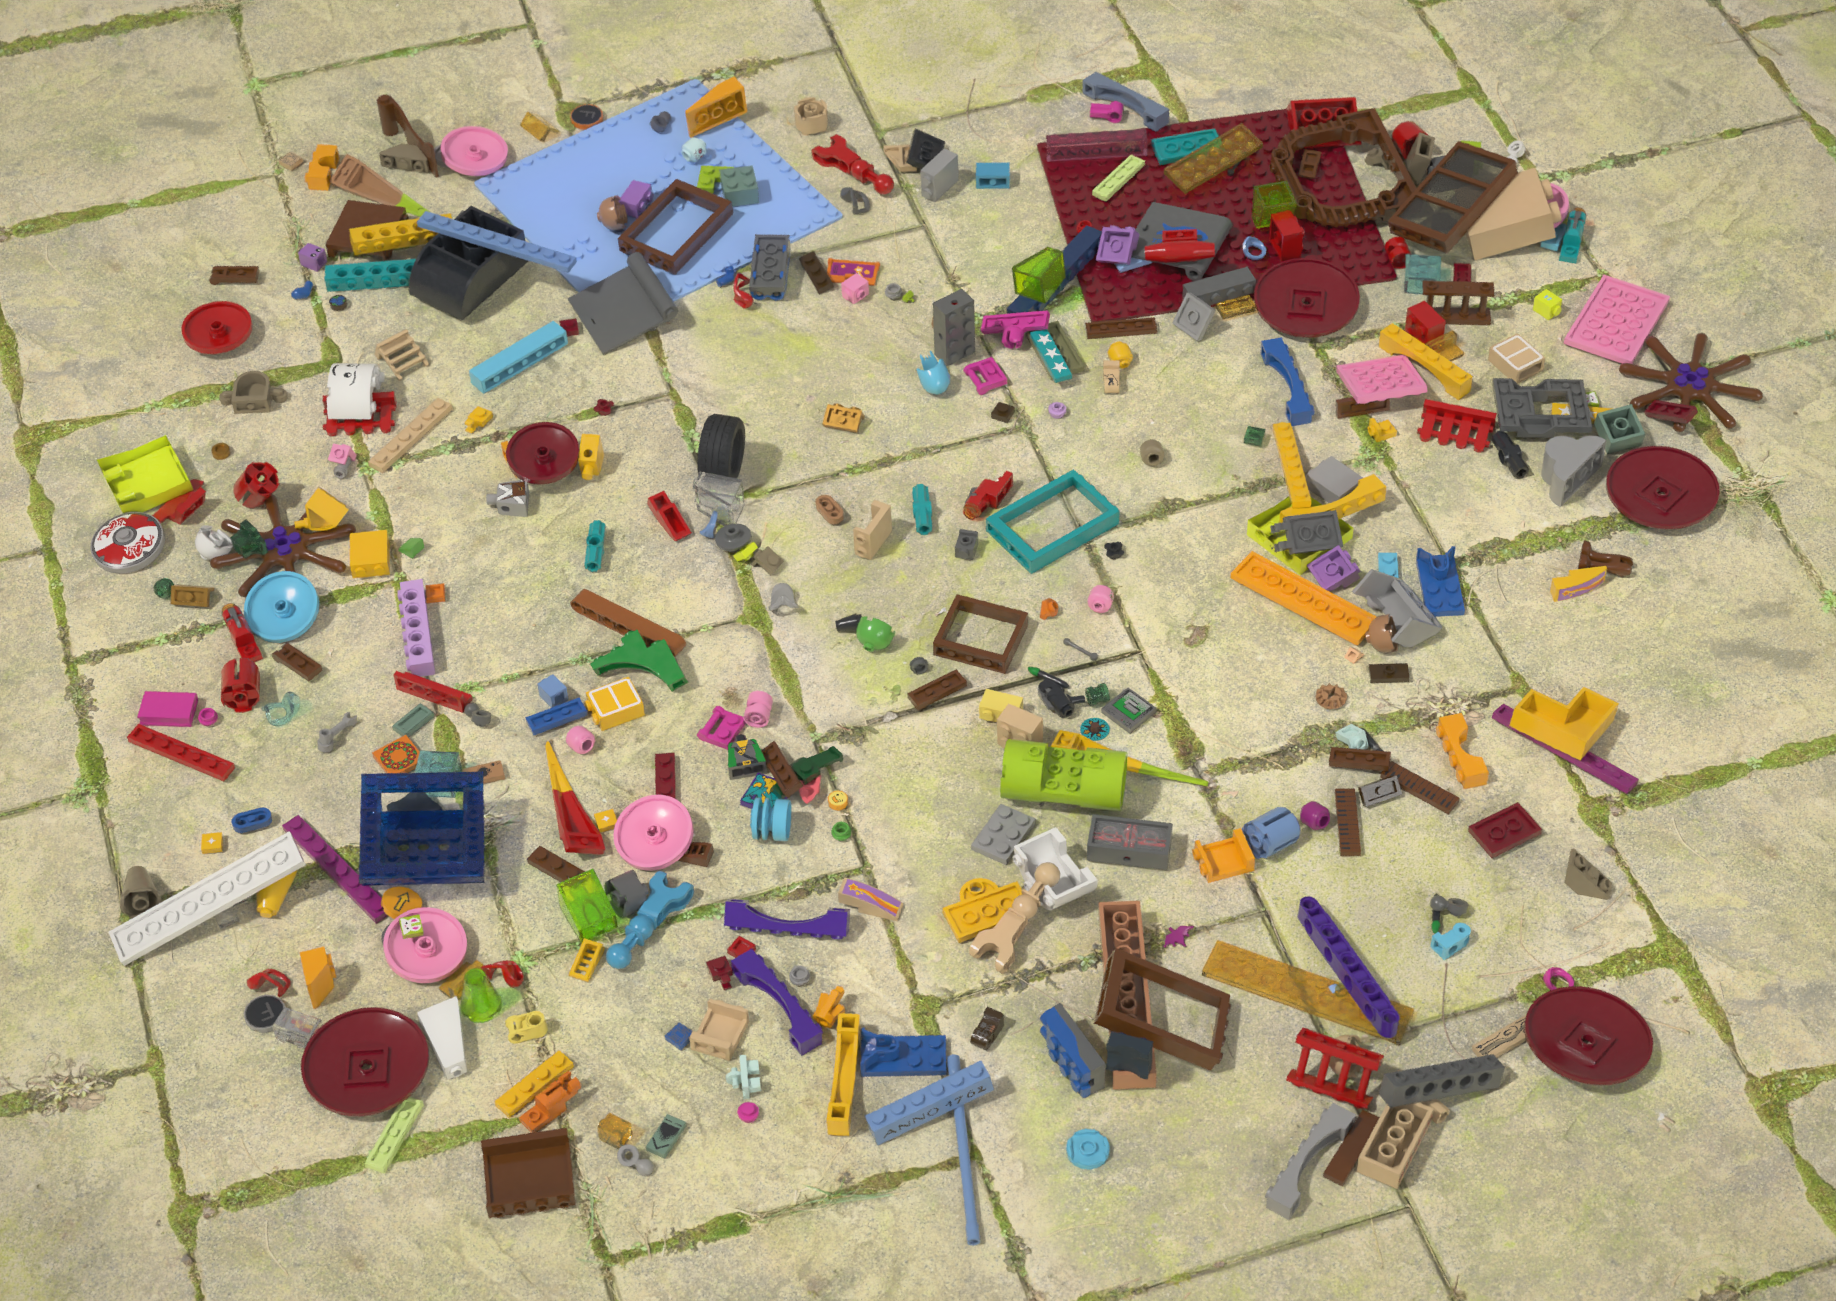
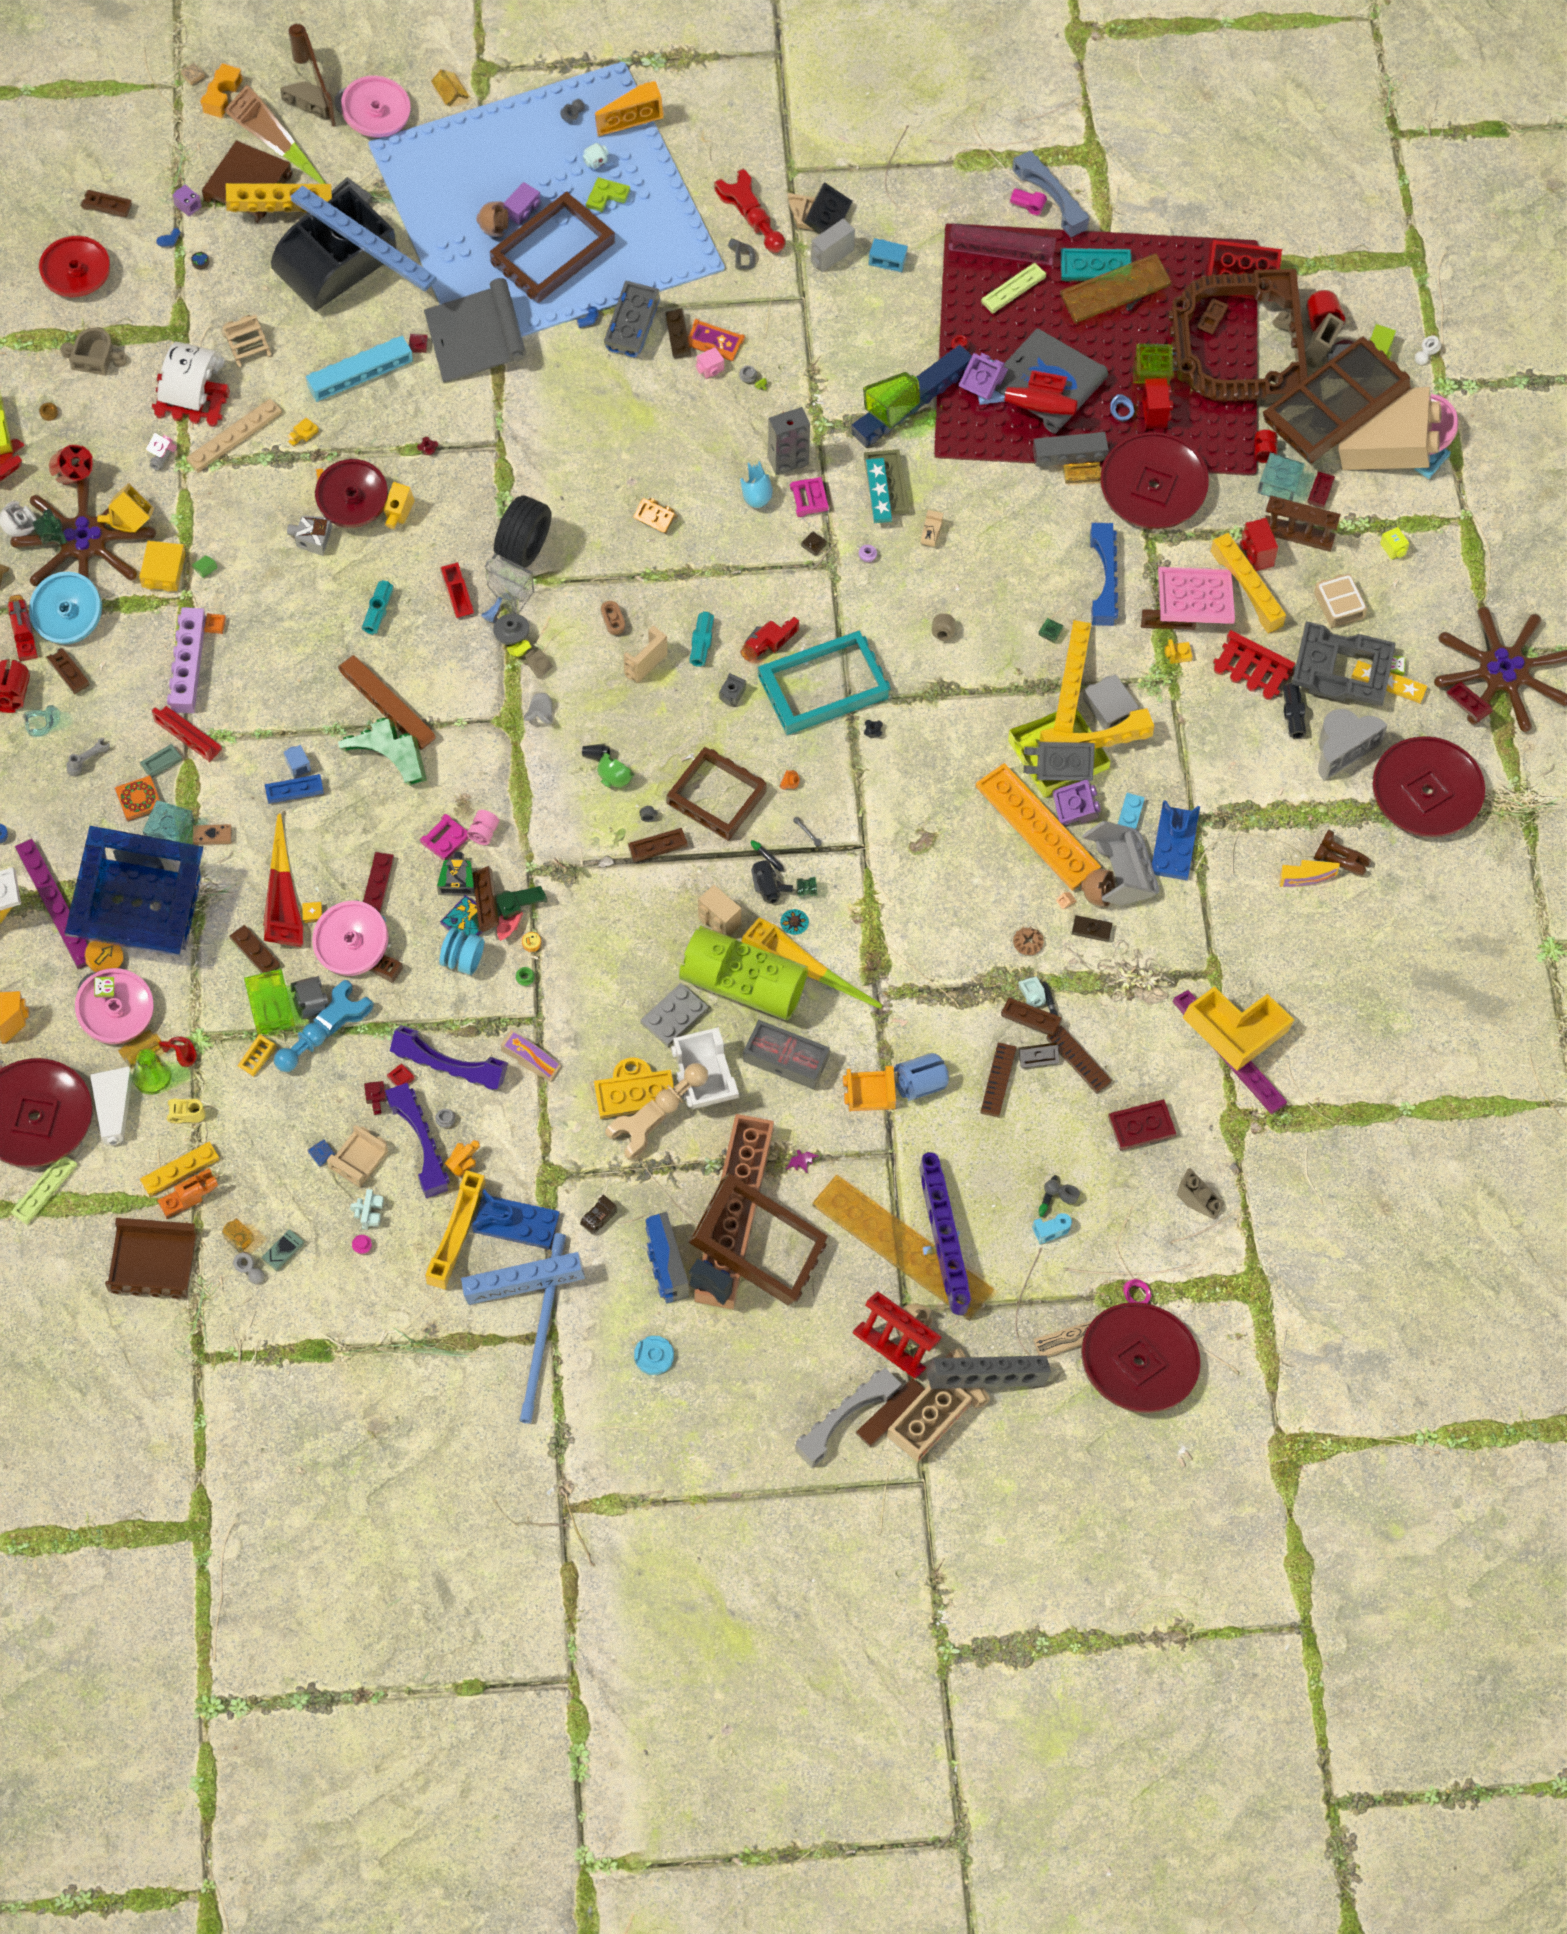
camera: 10 degrees right, 15 degrees up
teal brick [324,259,416,292] -> none
dark grey plate [464,703,491,727] -> none
bright pink head [566,726,595,754] -> none
black tile [570,104,603,130] -> none
yellow brick [584,677,645,731] -> none
sand green brick [720,165,759,207] -> none
red piece [733,273,754,309] -> none
tan brick [794,97,828,136] -> none
light yellow brick [979,689,1023,722] -> none
dark pink plate [981,310,1050,349] -> none
reddish brown tile [1085,317,1157,339] -> none
bright pink head [1087,585,1114,613] -> none
tile [1101,687,1157,734] -> none
yellow head [1107,341,1133,369] -> none
light grey tile [1172,292,1216,341] -> none
magenta head [1300,801,1330,830] -> none
clear yellow panel [1425,330,1464,362] -> none
light orange arch [1436,713,1489,789] -> none
teal plate [1559,207,1587,264] -> none
bright pink plate [1564,275,1670,364] -> none
sand green brick [1594,404,1645,454] -> none

